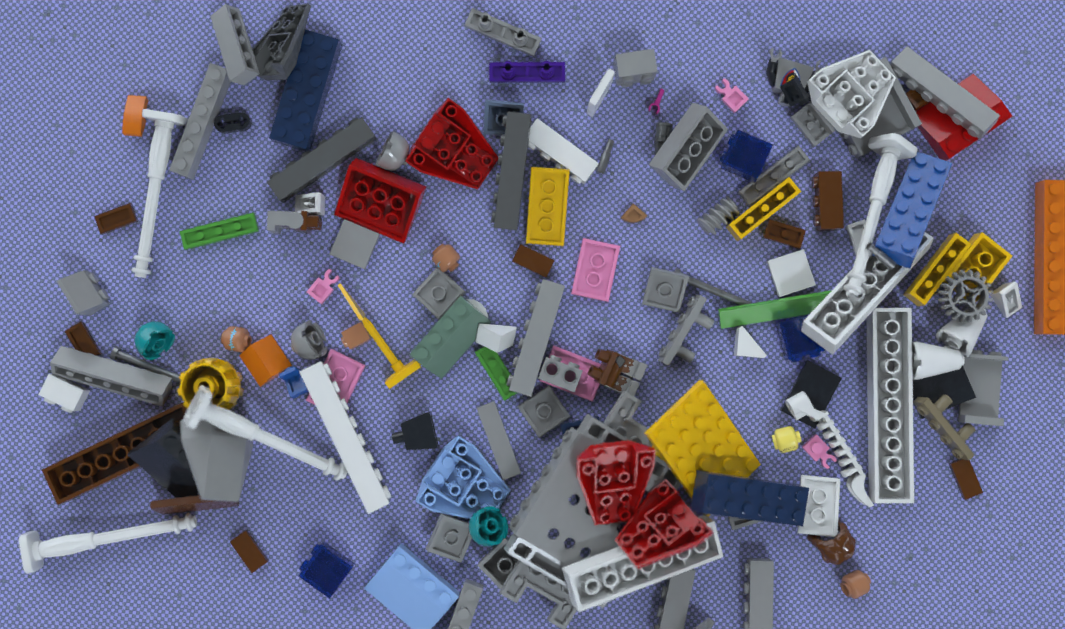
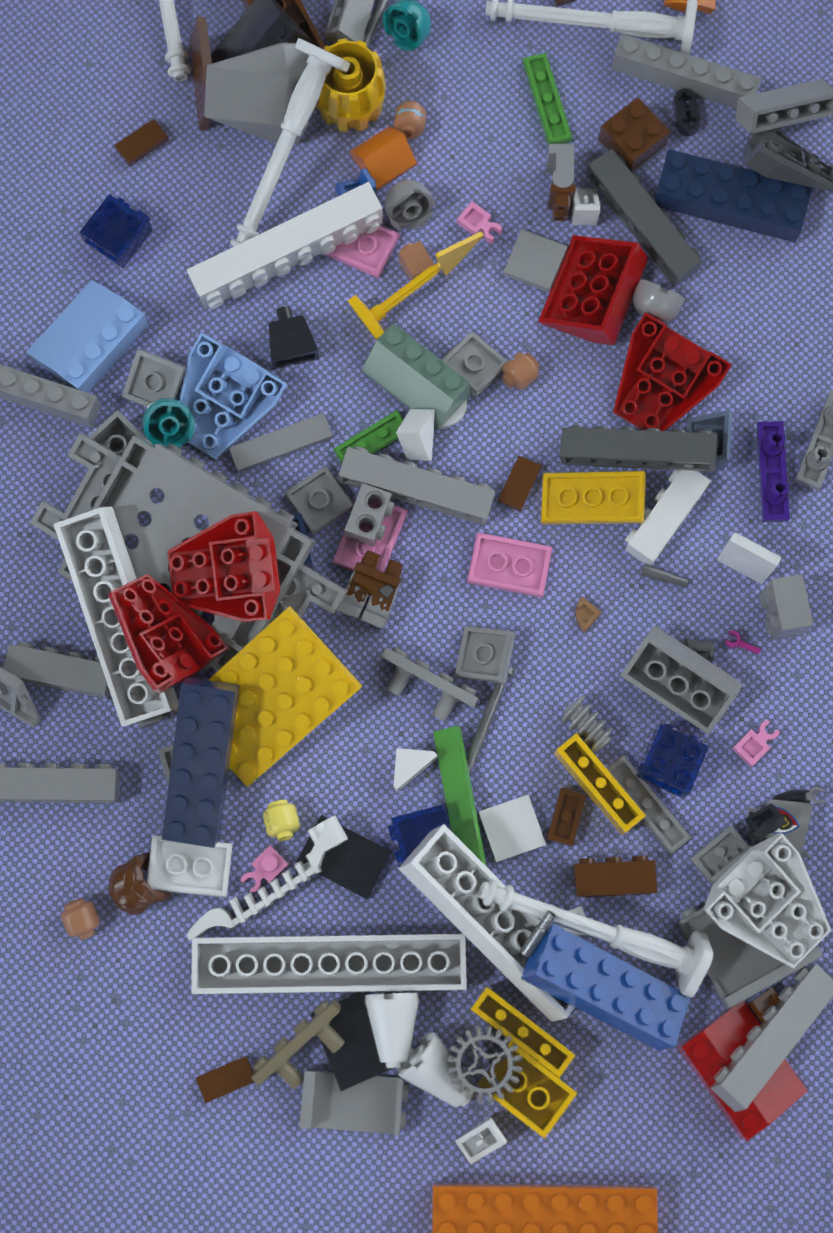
camera: 90 degrees right, 10 degrees down
none -> reddish brown brick [598,97,670,173]

